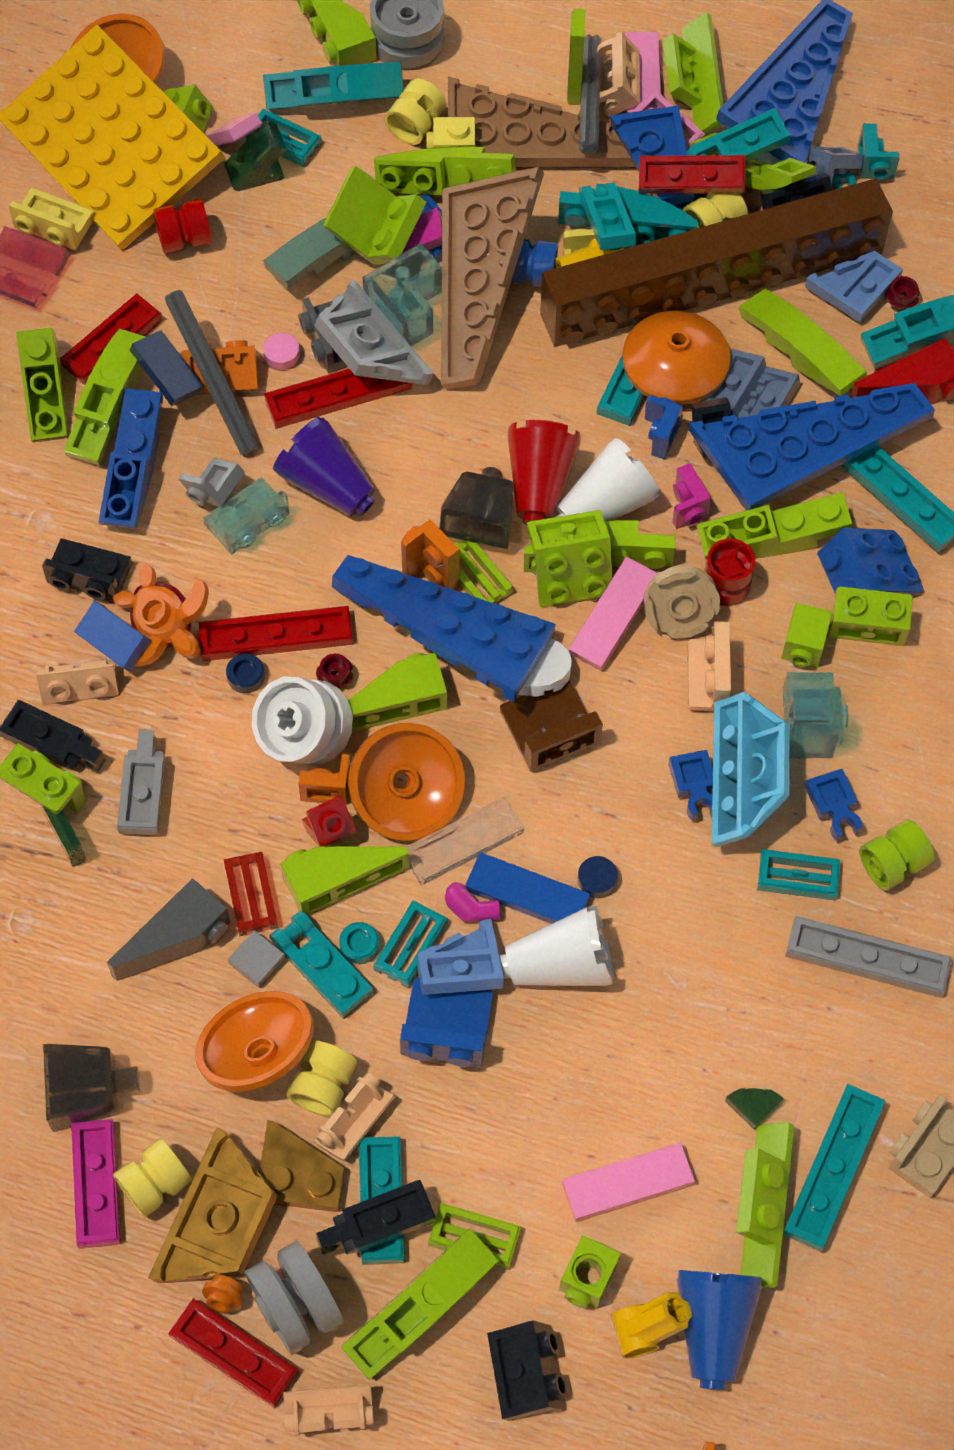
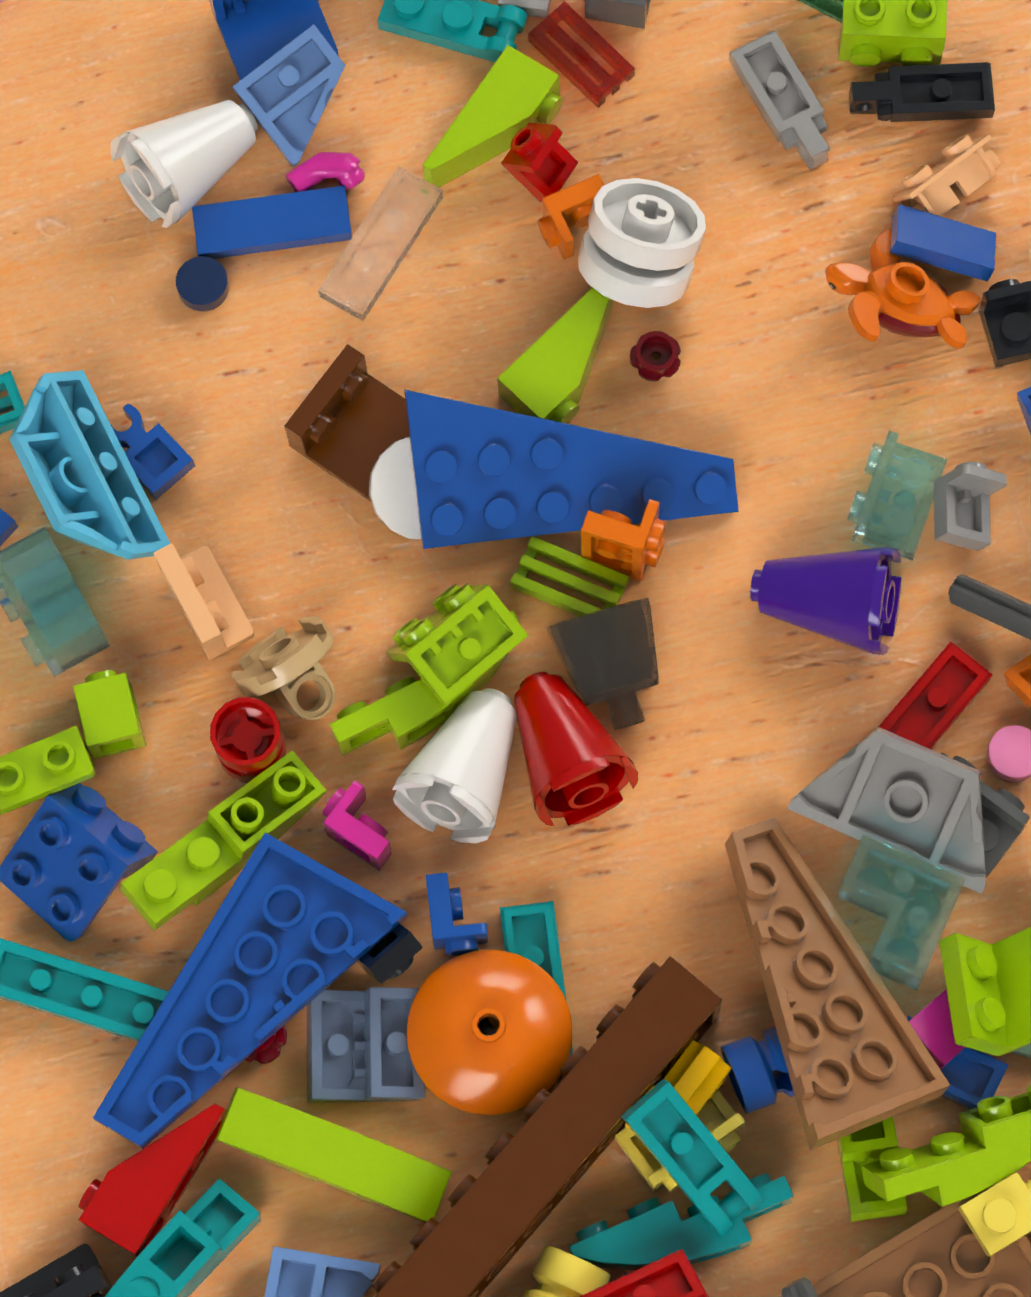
camera: 155 degrees right, 10 degrees up
red tile [198,606,353,661] -> none
dark blue tile [226,654,265,693] -> none
teal tile [339,922,380,964] -> none
orange dish [348,723,465,841] -> none
teal tile [373,900,448,989] -> none
bright pink tile [569,557,658,671] -> none

